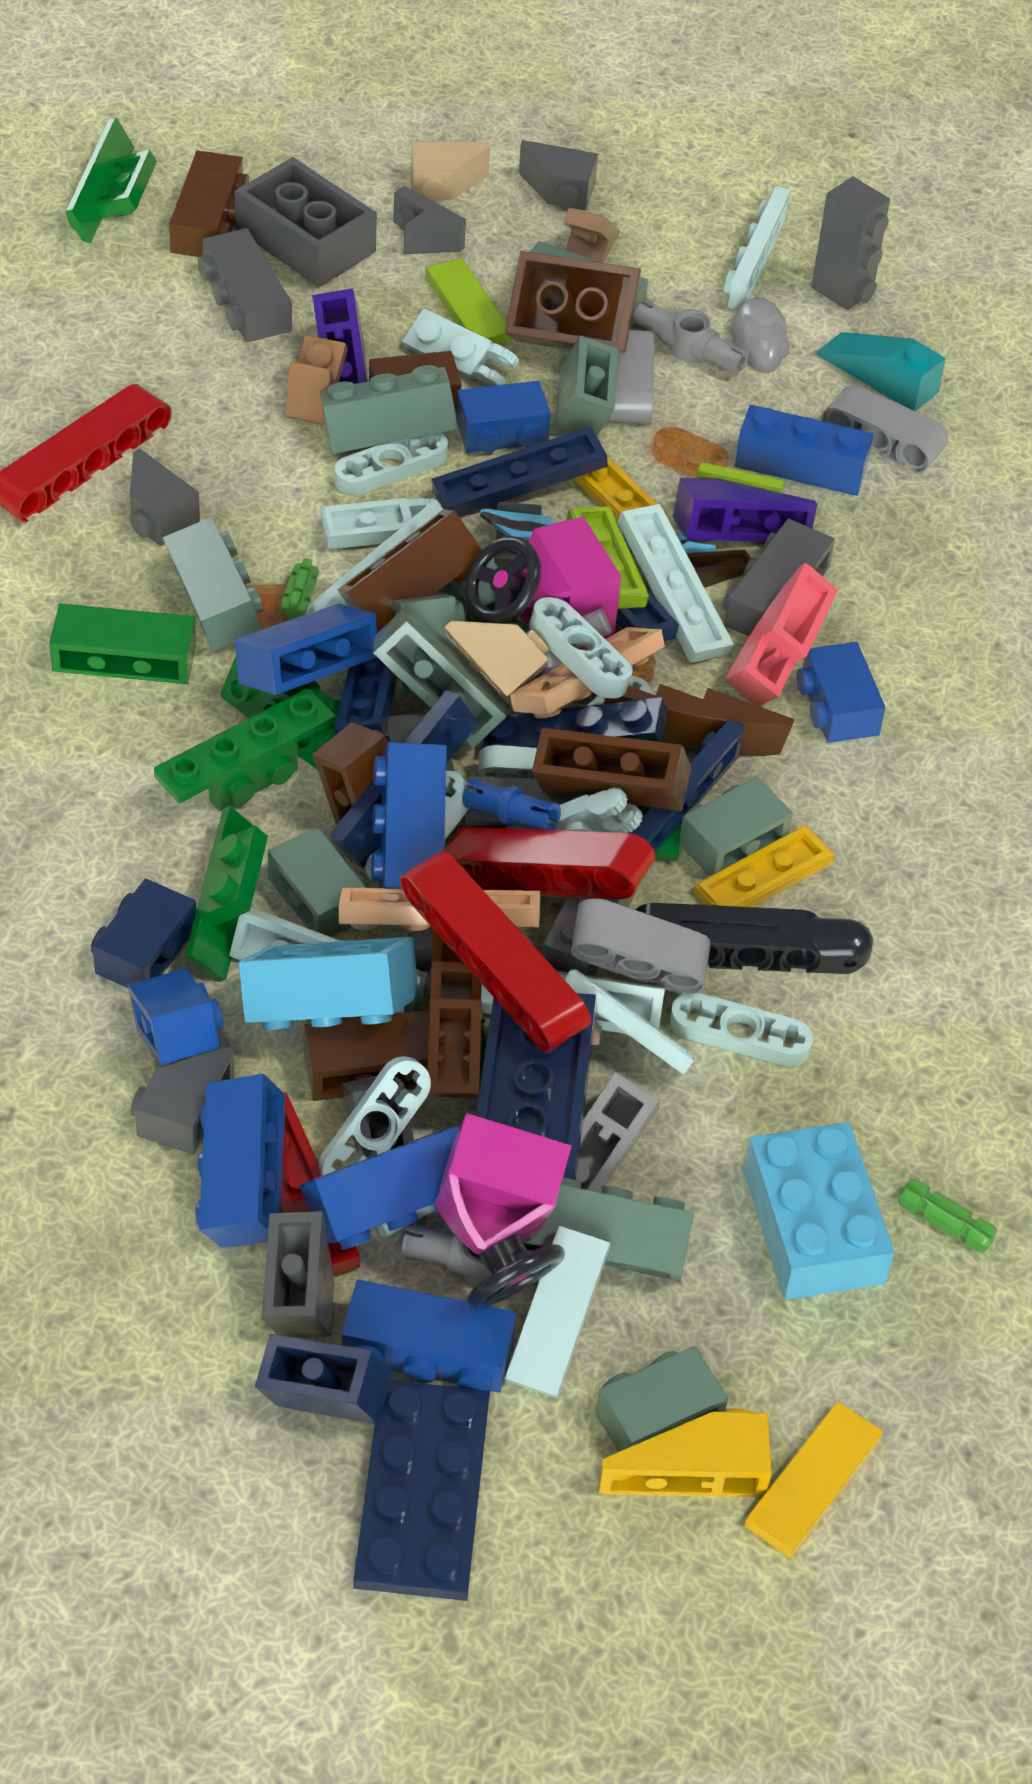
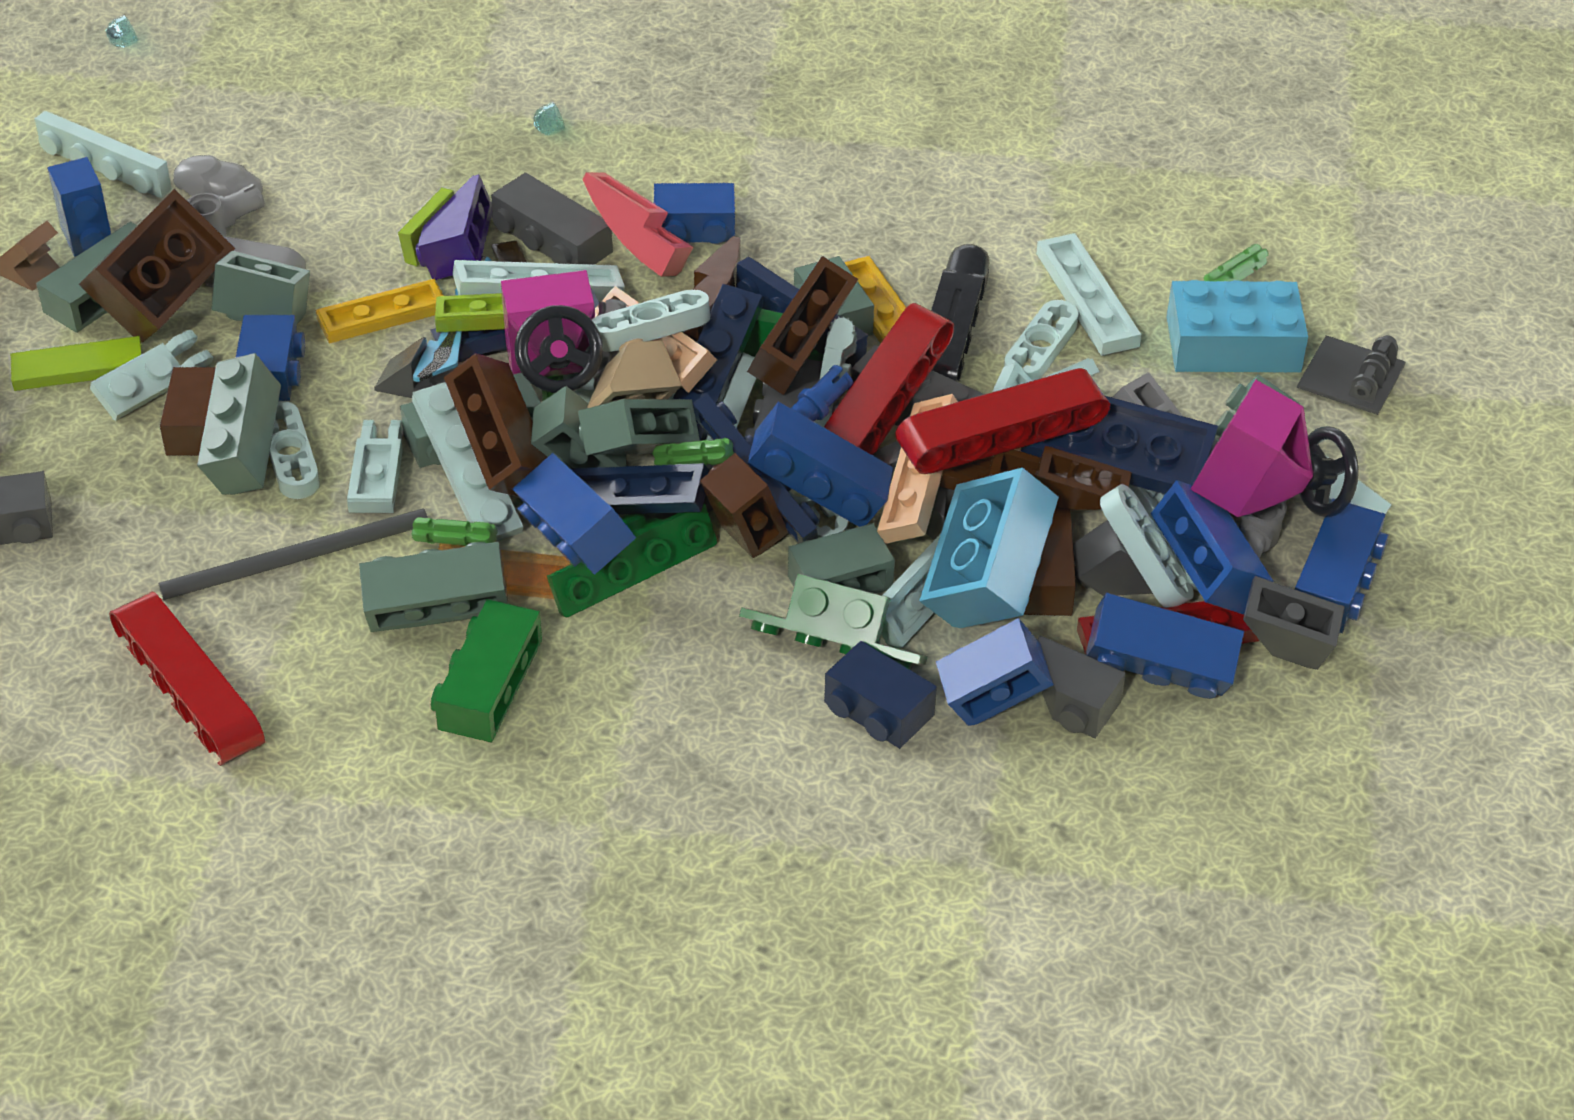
camera: 75 degrees left, 5 degrees down
dark grey slope [130,448,200,546] -> none
green bracket [154,689,336,811] -> none
dark blue brick [255,1334,393,1424] -> none
medium nougat slope [285,335,348,425] -> none
dark purple slope [312,288,368,384] -> none
dark blue plate [353,1380,490,1601] -> none
dark blue plate [431,426,608,516] -> none
light grey beam [571,899,711,994] -> none
sand green brick [596,1345,728,1452] -> none
yellow slope [599,1408,772,1497] -> none
clear orange beam [652,427,729,478] -> none
blue brick [735,404,874,496] -> none
yellow tile [744,1401,884,1558] -> none
dark grey brick [811,176,890,310] -> none
teal slope [817,332,946,411] -> none
light grey beam [822,385,948,473] -> none
none -> blue brick [47,157,111,257]
none -> clear light blue hinge [106,15,138,47]
none -> dark grey piece [158,508,428,600]
none -> clear light blue hinge [533,102,565,135]
none -> bright green axle [652,438,734,465]
none -> light aqua plate [1036,233,1141,356]
none -> dark grey hinge [1297,335,1406,415]

